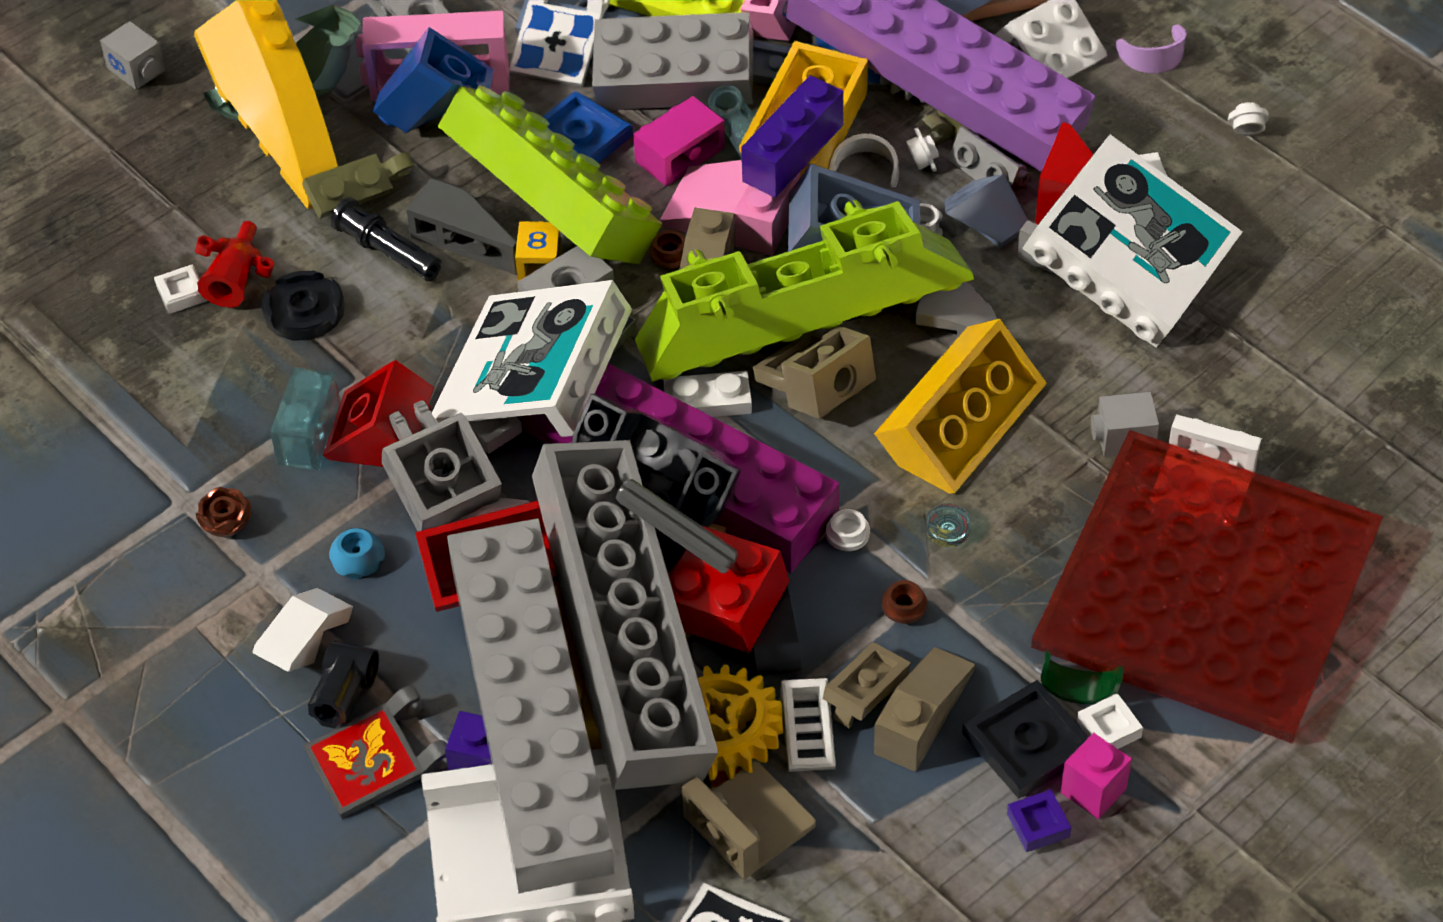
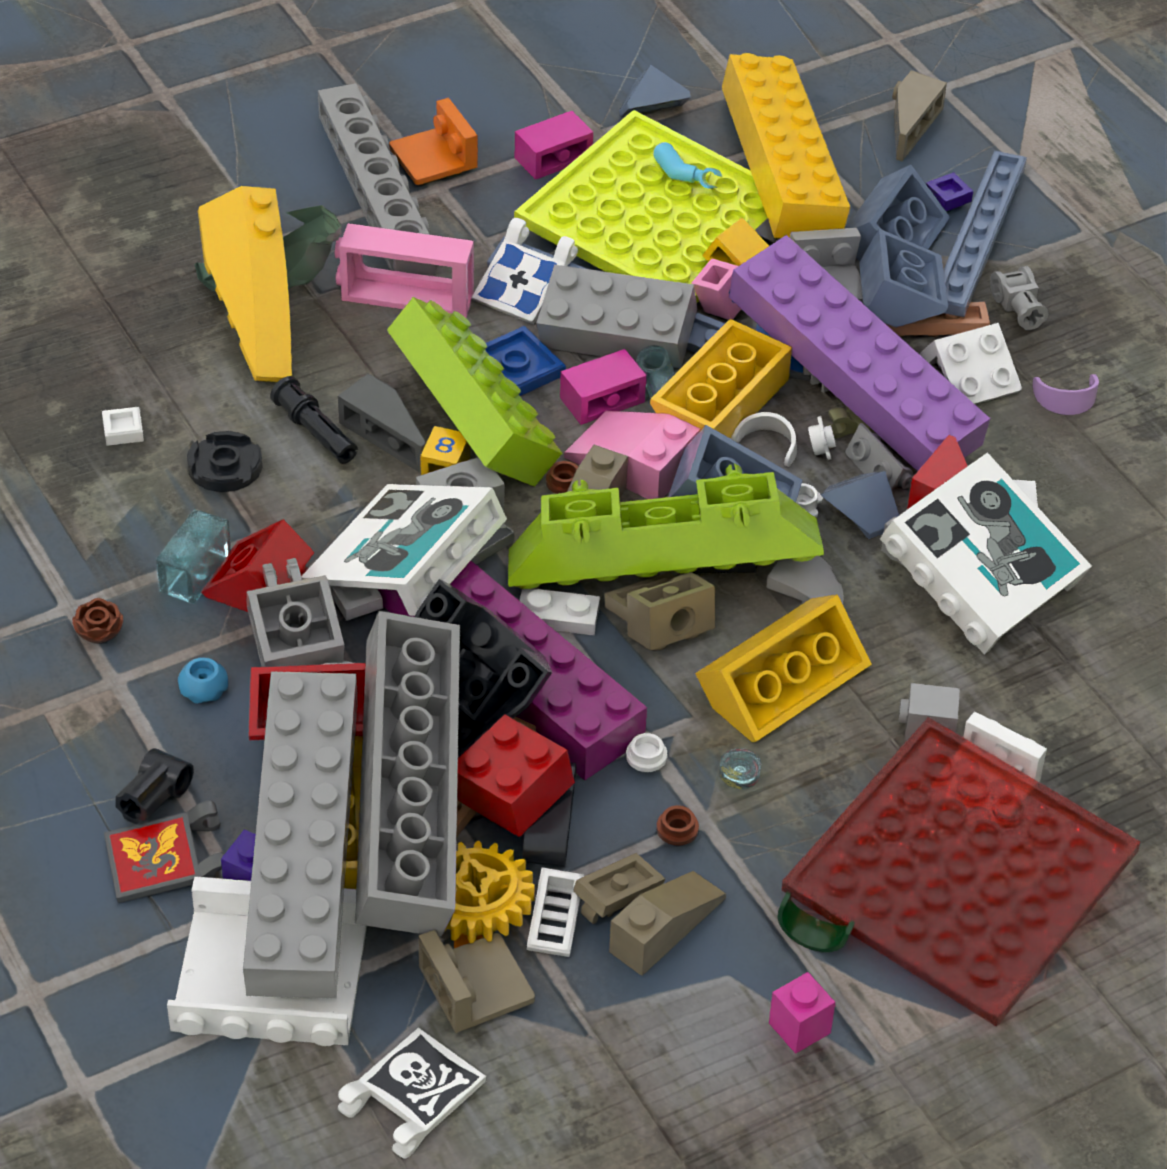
camera: 10 degrees right, 5 degrees down
light grey brick [100,21,166,90] -> none
red piece [195,221,274,308] -> none
white slope [252,588,353,672] -> none
olive plate [302,152,414,219] -> none
blue slope [373,27,494,133] -> none
dark grey axle [616,479,739,573] -> none
dark purple brick [741,75,844,198] -> none
black plate [962,680,1089,799] -> none
dark purple plate [1007,790,1071,852] -> none
white plate [1077,693,1143,749] -> none
white plate [1228,103,1269,136] -> none

